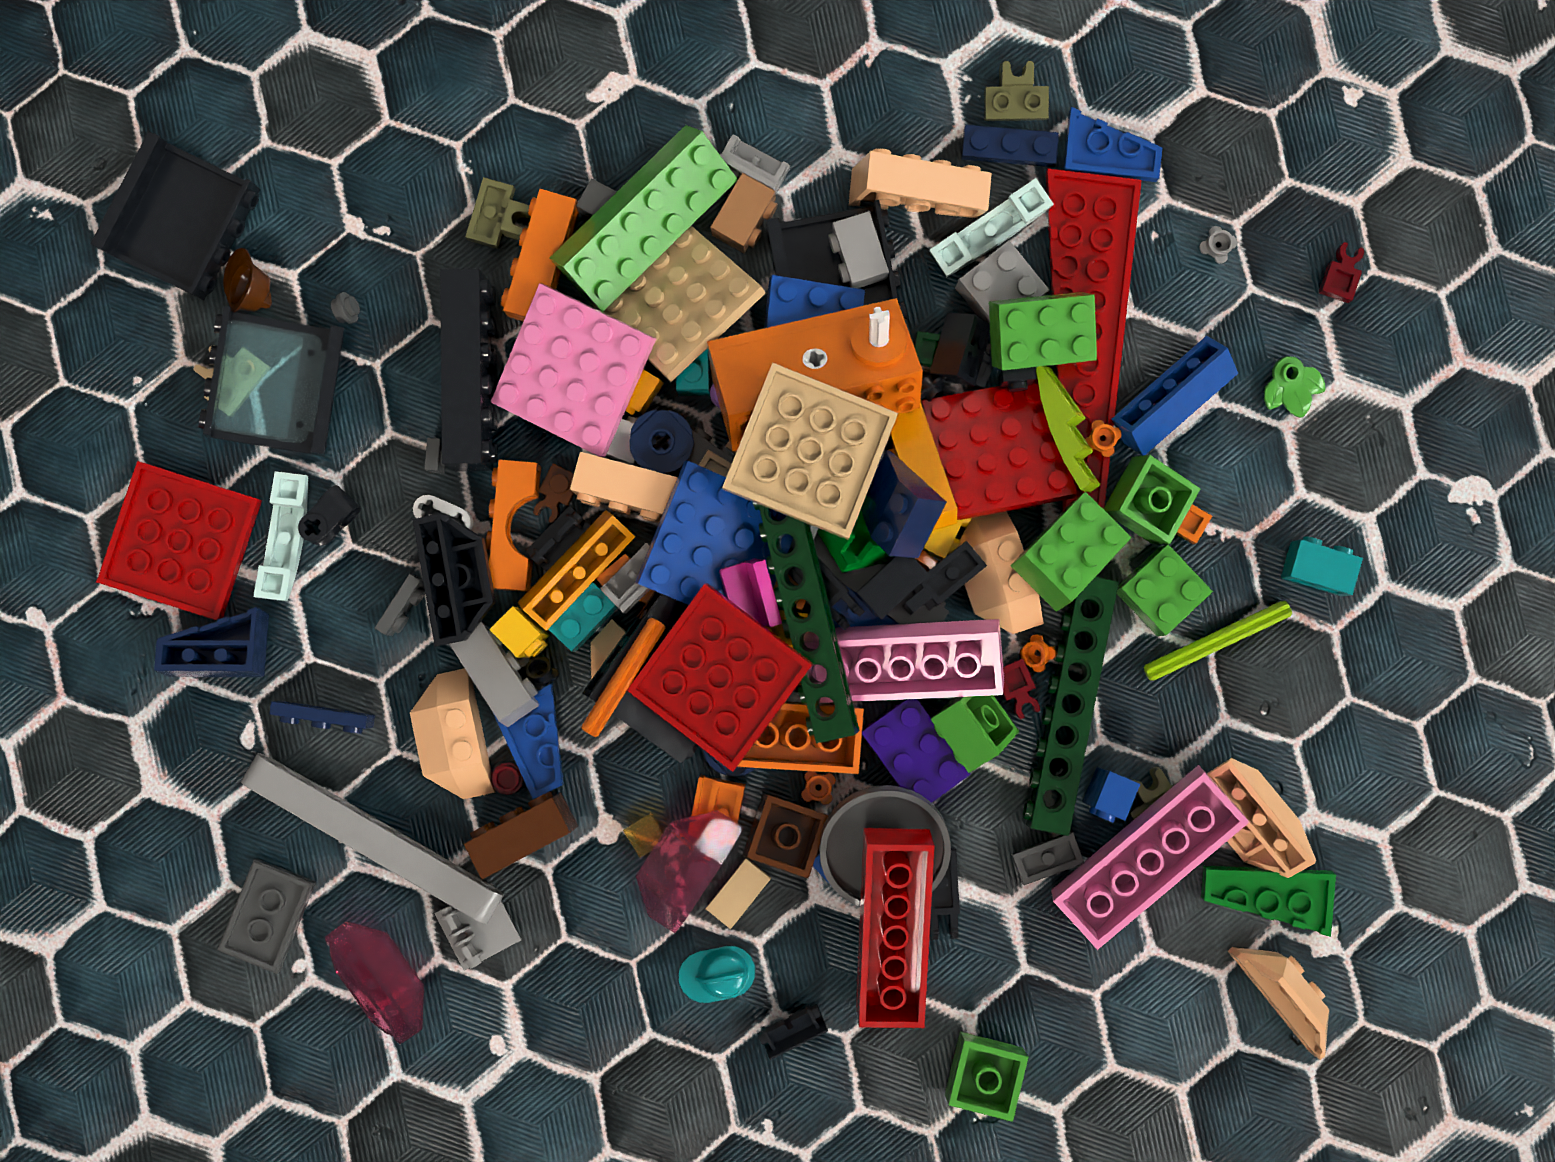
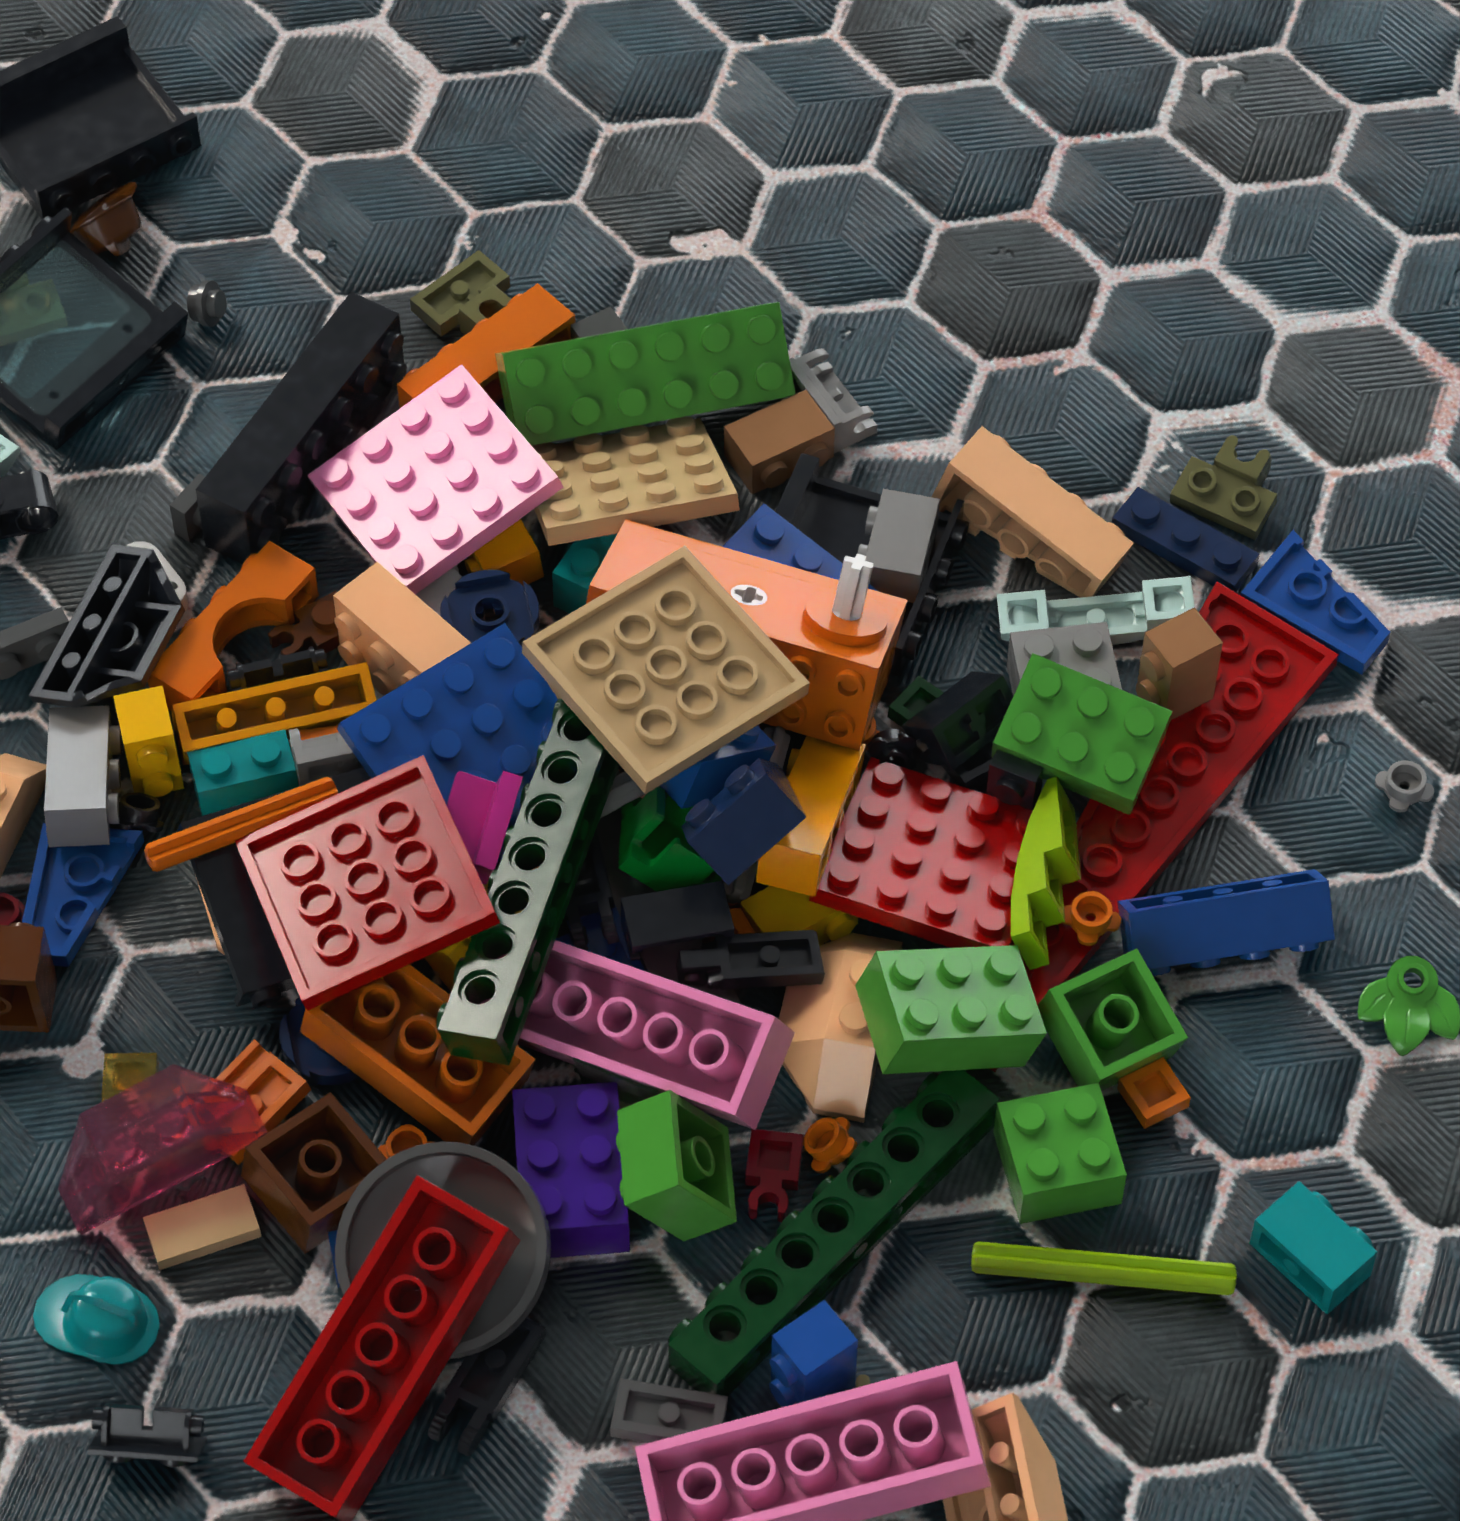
camera: 30 degrees right, 30 degrees down
none -> medium nougat brick [1136,607,1223,721]

